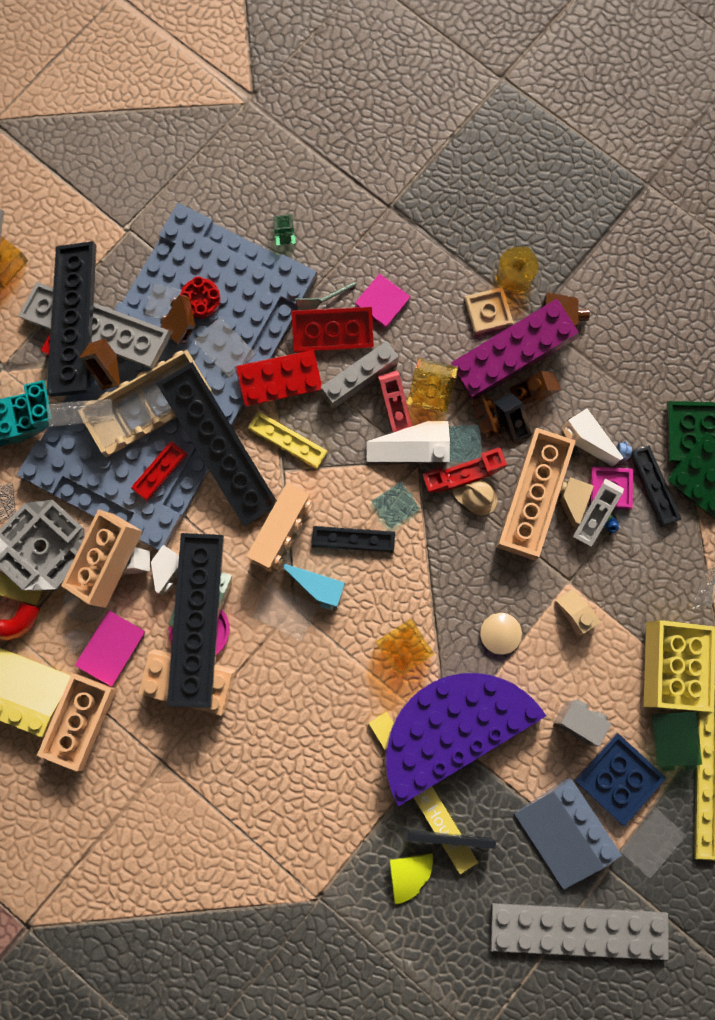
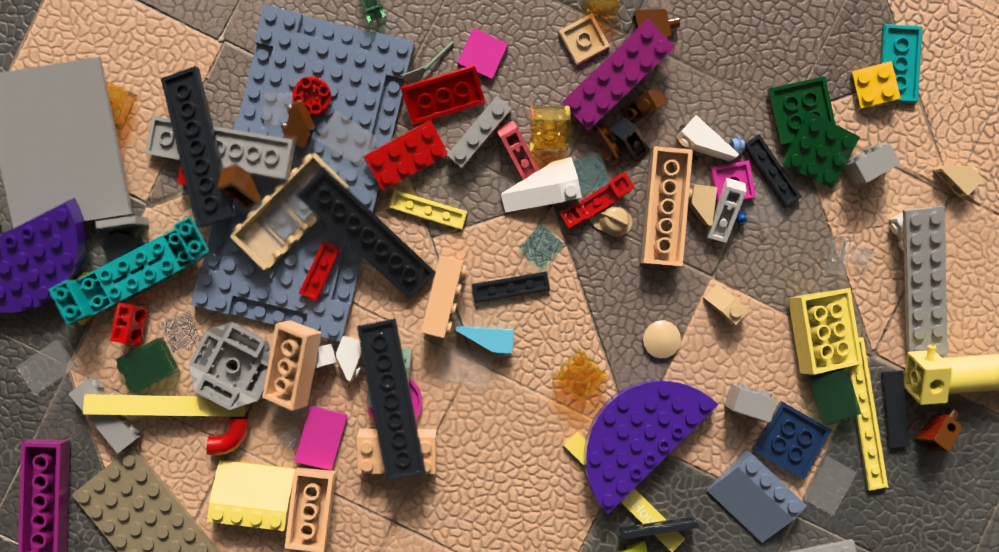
camera: 15 degrees left, 10 degrees up
clear plate [47,399,114,427] -> none

